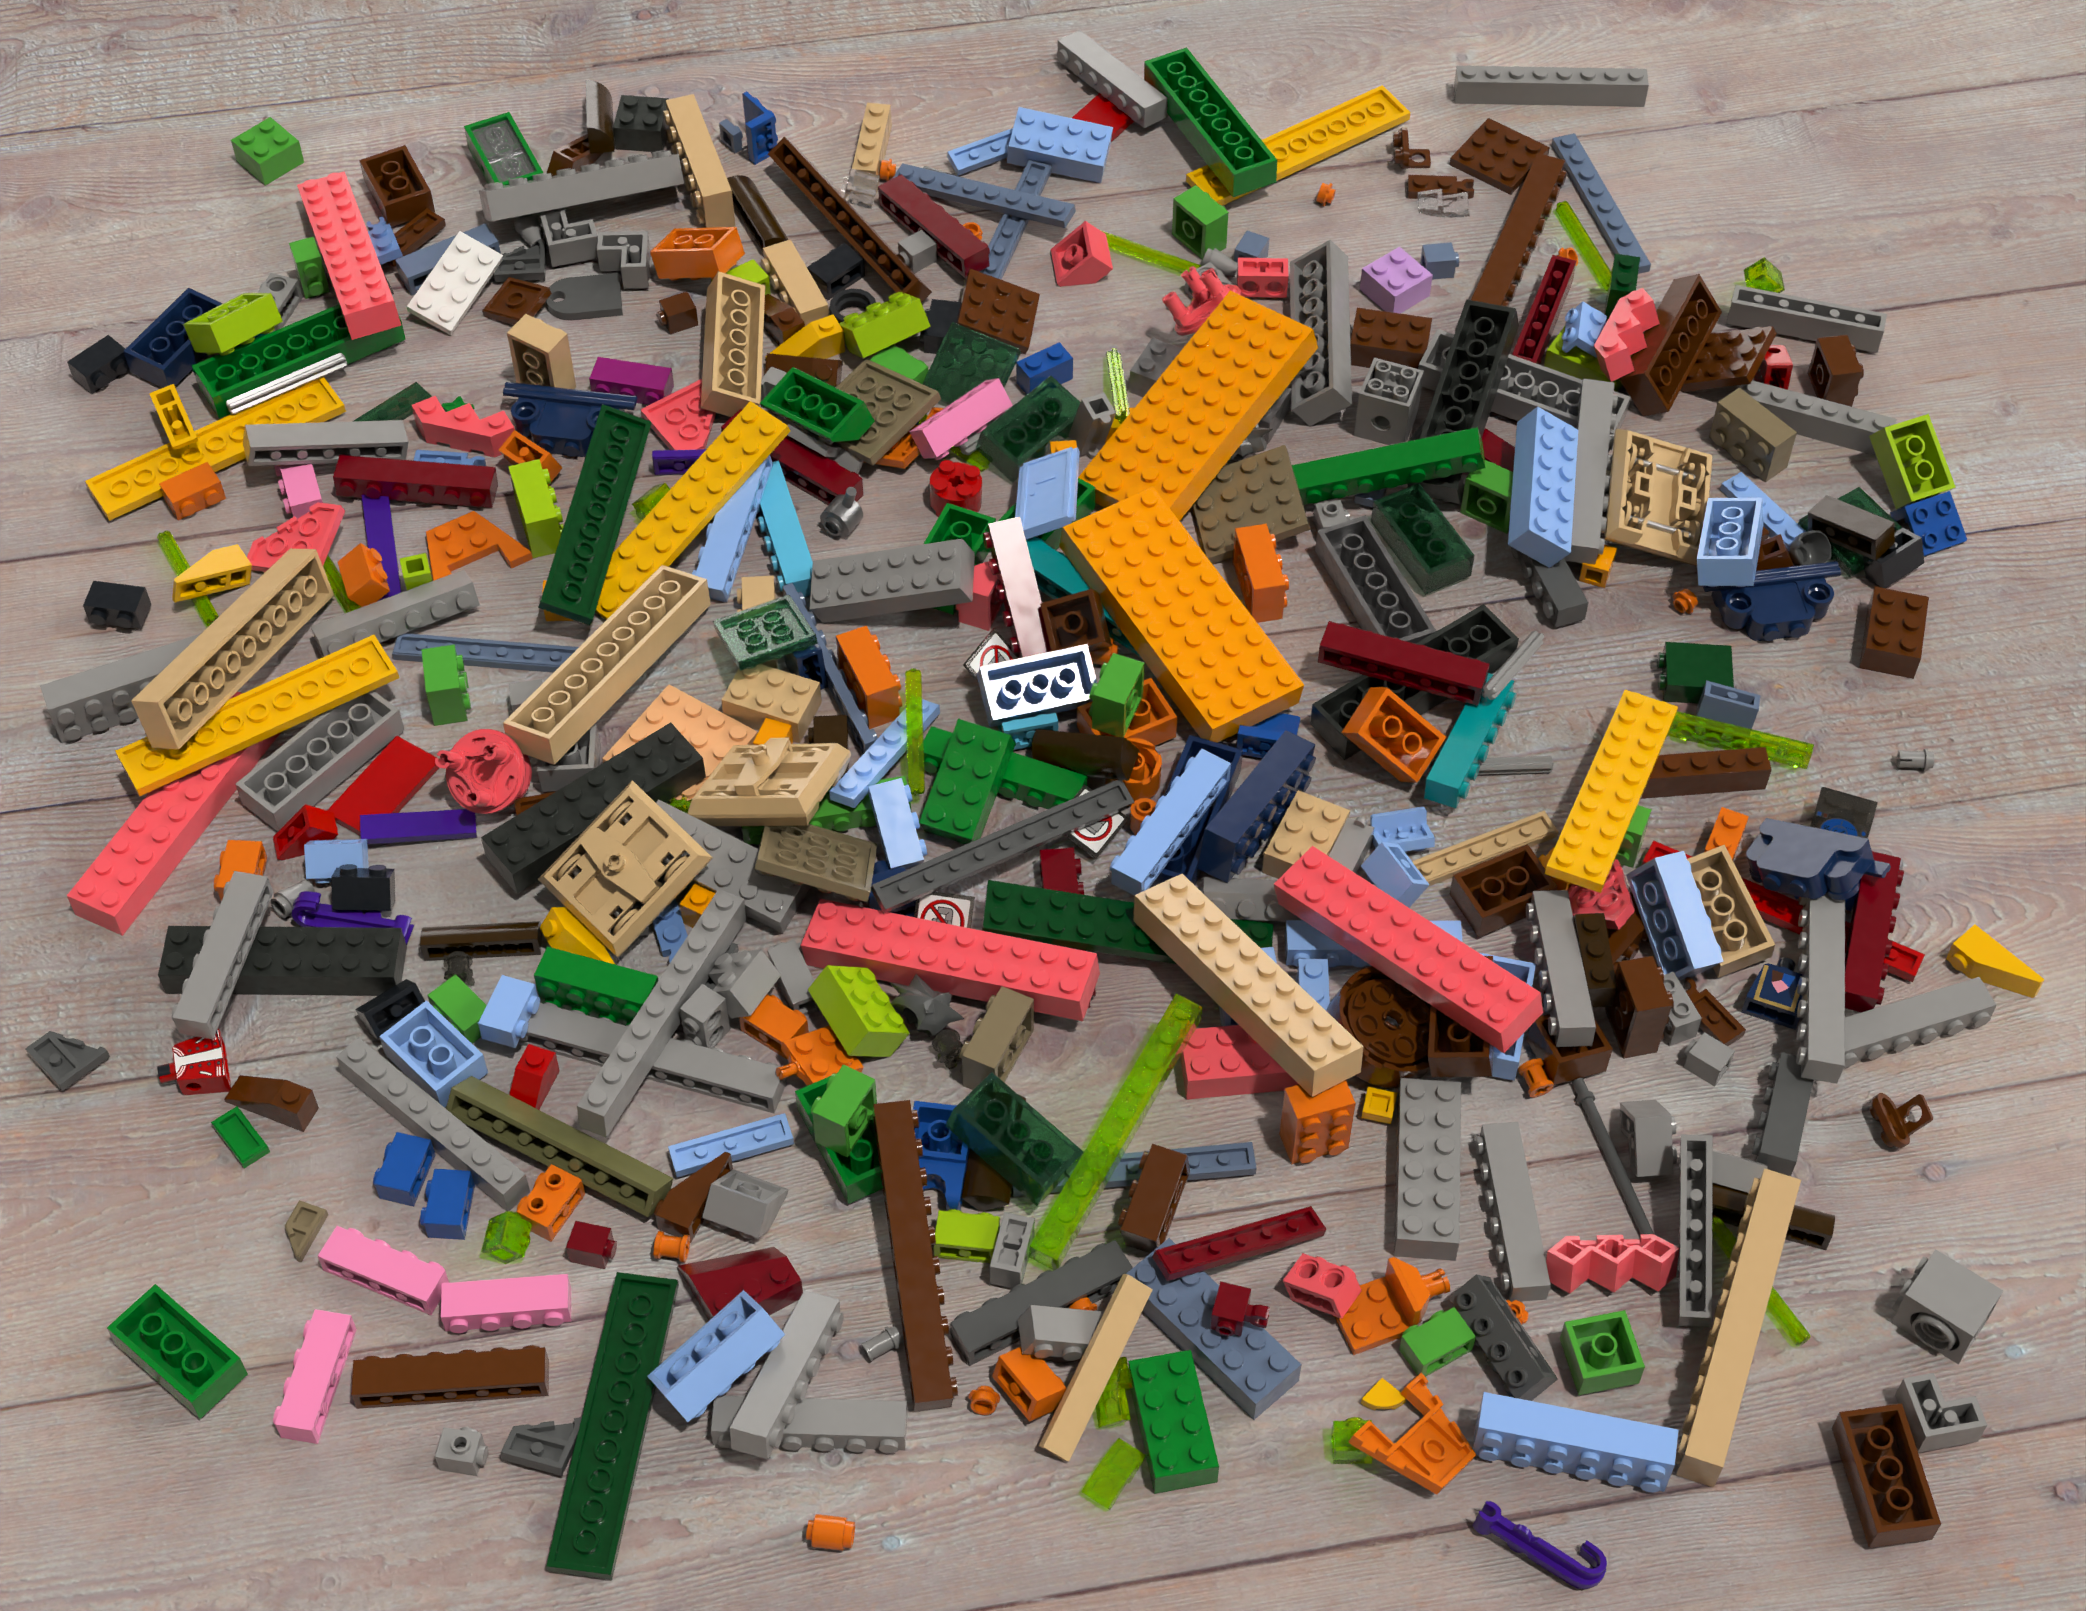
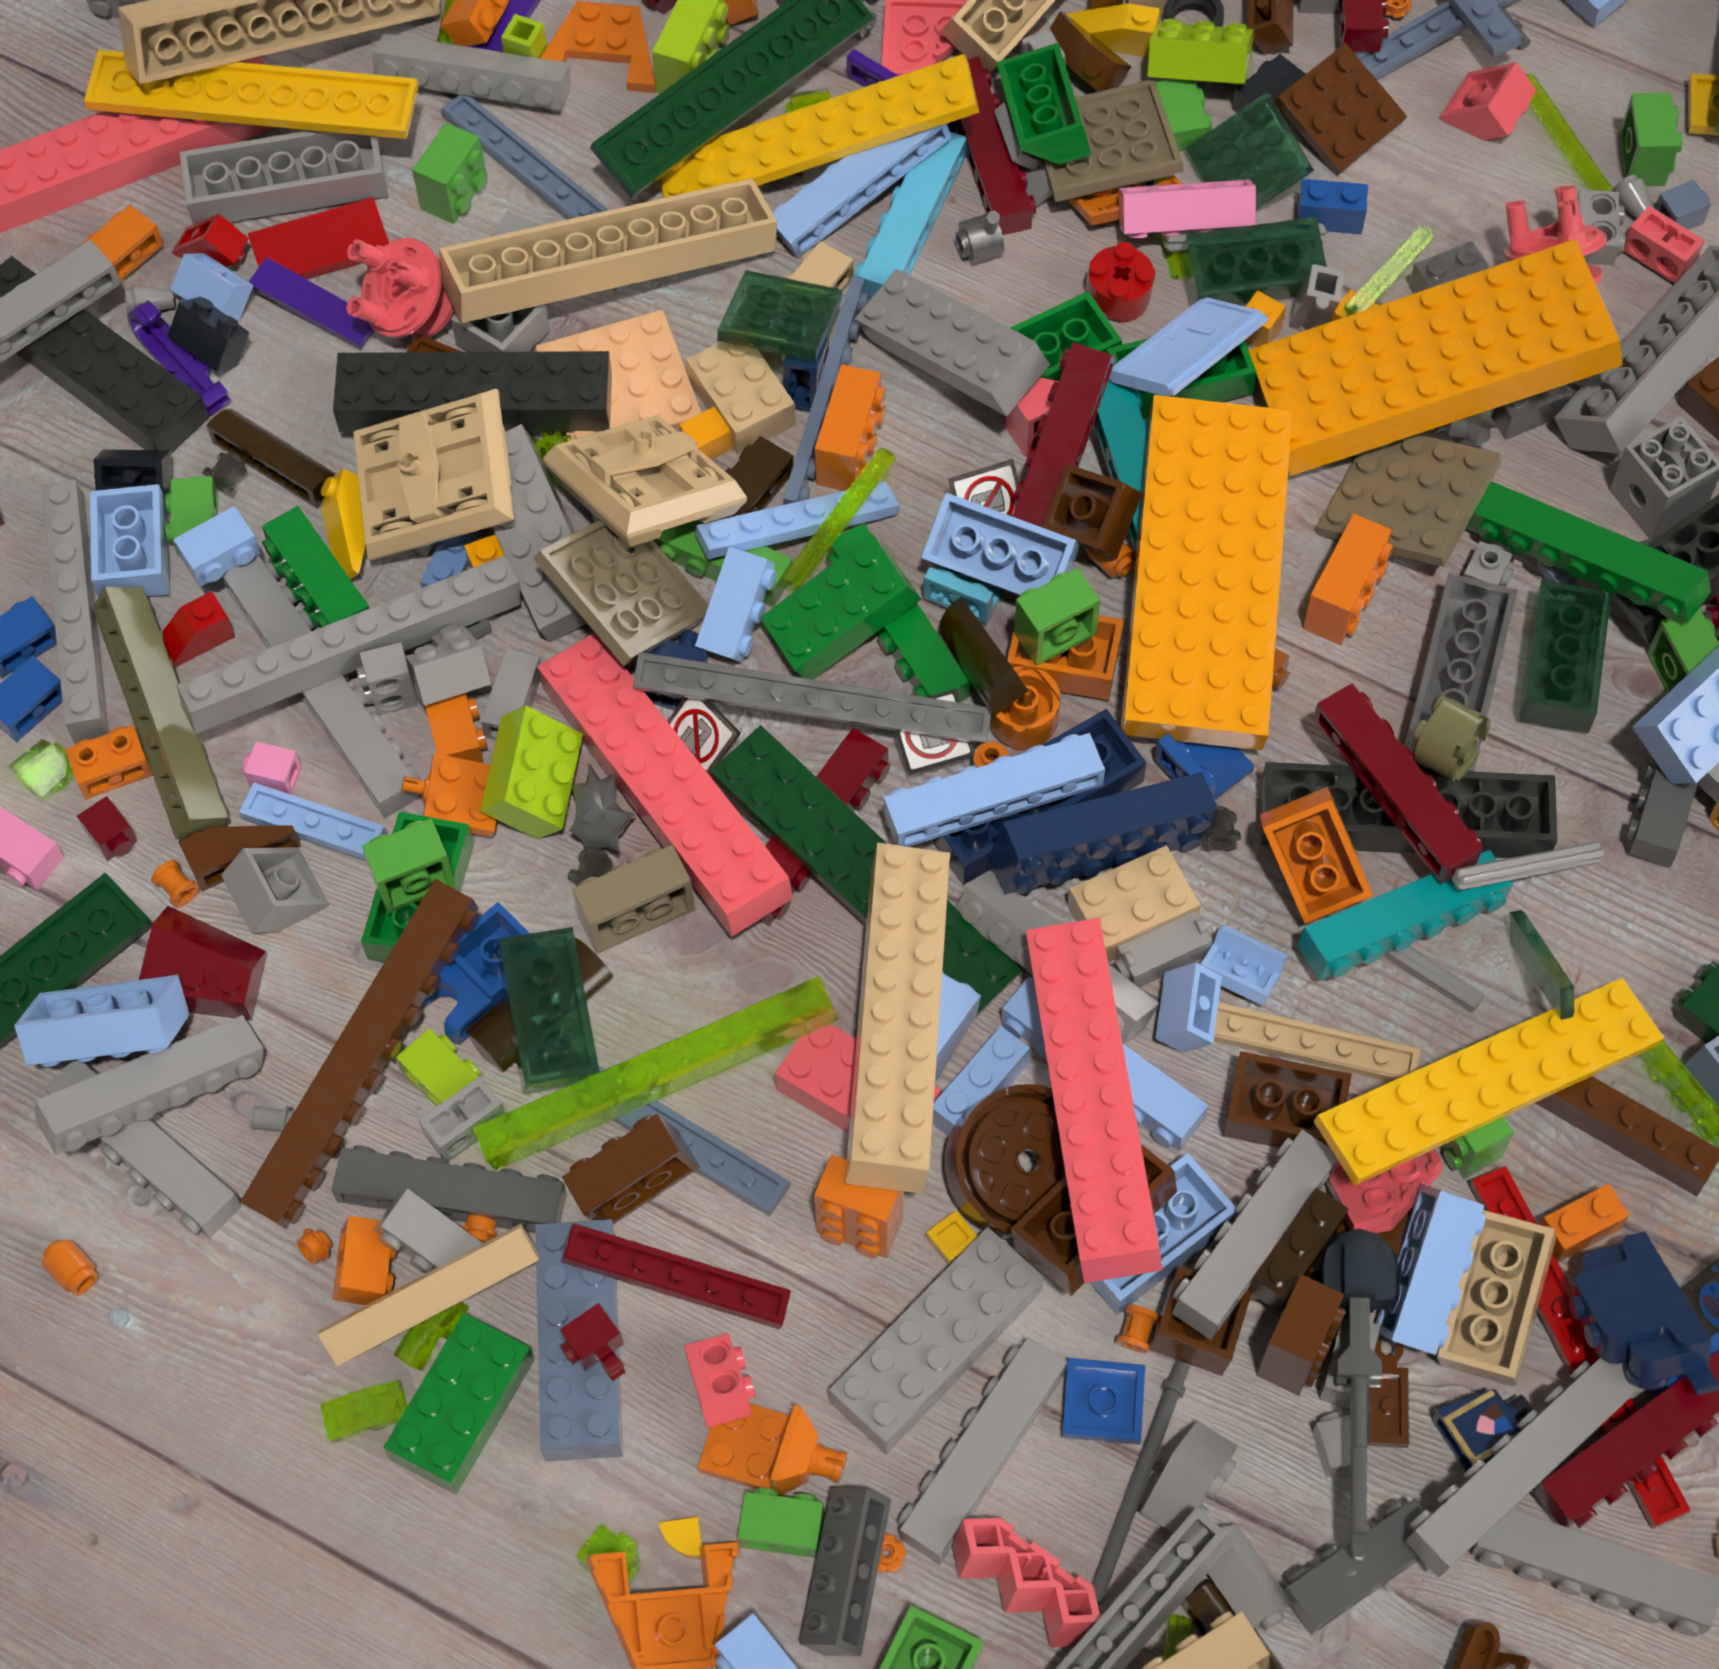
camera: 40 degrees right, 10 degrees up
none -> bright pink brick [242,742,302,795]
none -> blue plate [1062,1358,1146,1445]
none -> clear smoke brick [1202,806,1241,852]
none -> piece [1320,1229,1399,1560]
none -> olive brick [1412,695,1491,782]
none -> clear green tile [1509,910,1575,1020]

